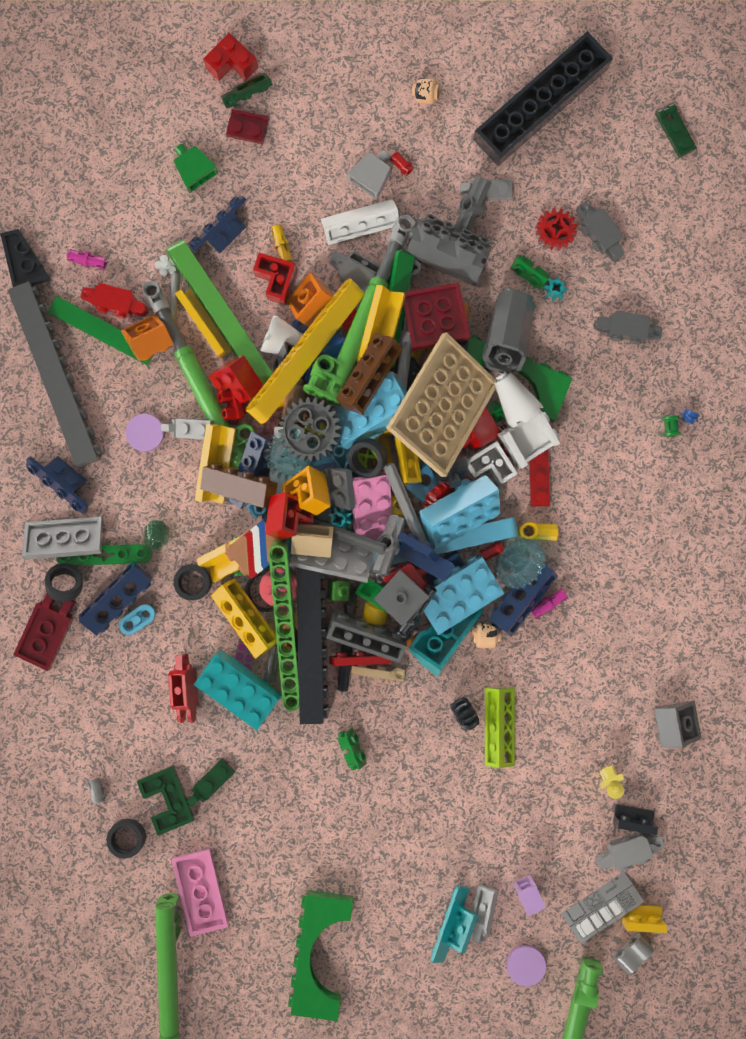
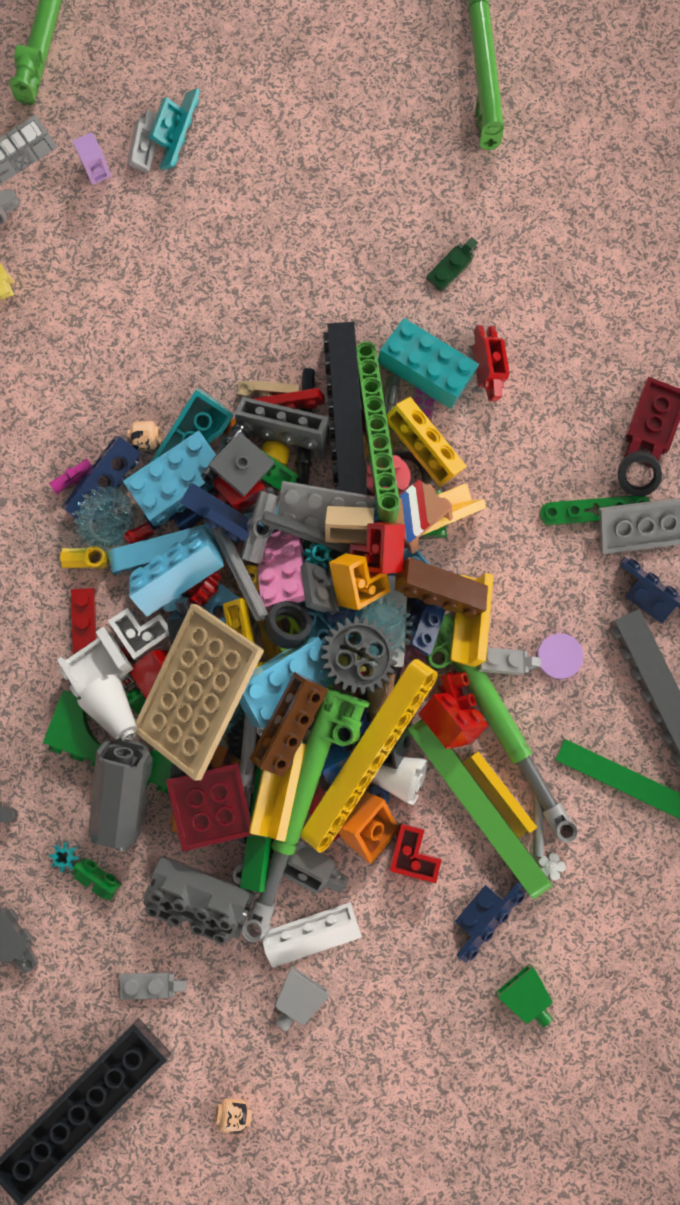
camera: 175 degrees right, 5 degrees down
dark pink pin [67,249,107,270] -> none
dark blue brick [78,561,152,636] -> none
red hinge [80,283,149,319] -> none
light grey pin [87,778,106,804] -> none
black tyre [106,818,146,859] -> none
medium azure plate [119,604,156,635] -> none
orange slope [121,314,173,361] -> none
dark green plate [136,765,195,836] -> none
clear green head [144,520,169,550] -> none
bright pink plate [172,848,229,937] -> none
black tyre [173,564,212,601] -> none
red brick [203,32,259,81] -> none
dark green hinge [221,73,273,109] -> none
dark red plate [226,109,269,145] -> none
yellow pin [270,224,293,262] -> none
green arch [288,890,353,1021] -> none
bright green bracket [327,580,350,601] -> none
green hinge [337,728,367,770] -> none
red pin [390,152,414,176] -> none
black gear [450,697,480,732] -> none
dark grey piece [454,176,492,233] -> none
lime fence [485,687,515,768] -> none
lavender tile [507,945,546,987] -> none
red gear [535,208,577,251] -> none

